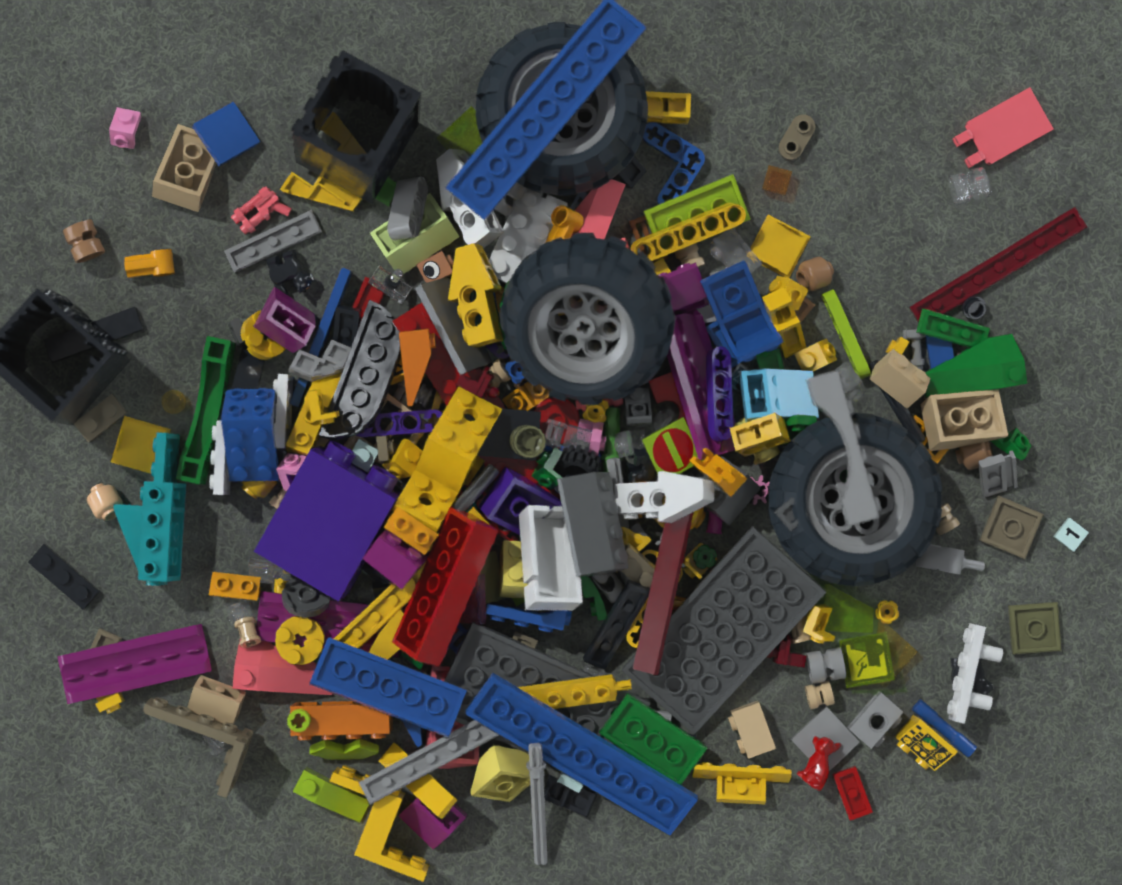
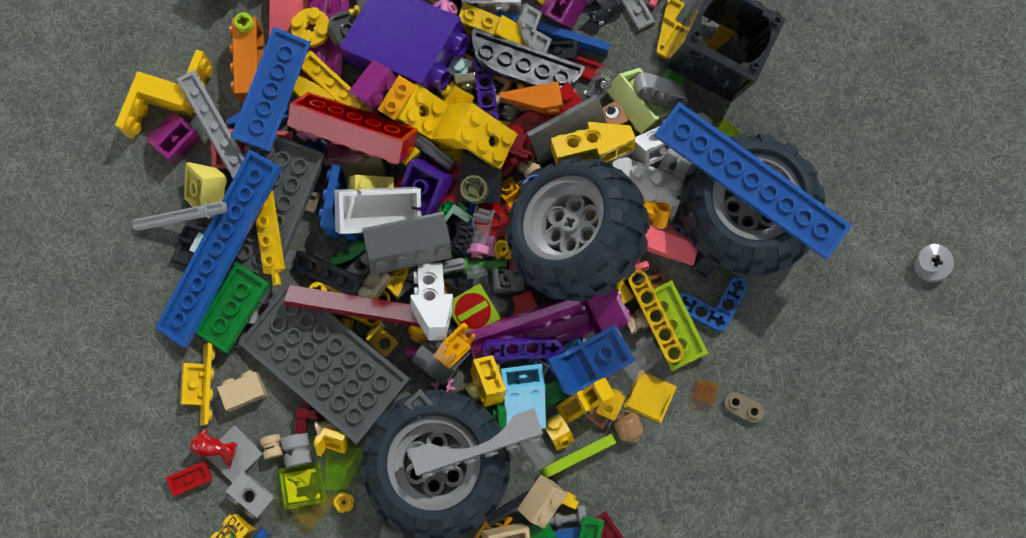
camera: 85 degrees right, 10 degrees down
lime slope [293,767,370,823] -> none
yellow bracket [304,389,340,425] -> none
lime tile [309,739,379,760] -> none
yellow tile [379,742,457,819] -> none
yellow brick [646,91,691,124] -> none
green plate [693,545,717,569] -> none

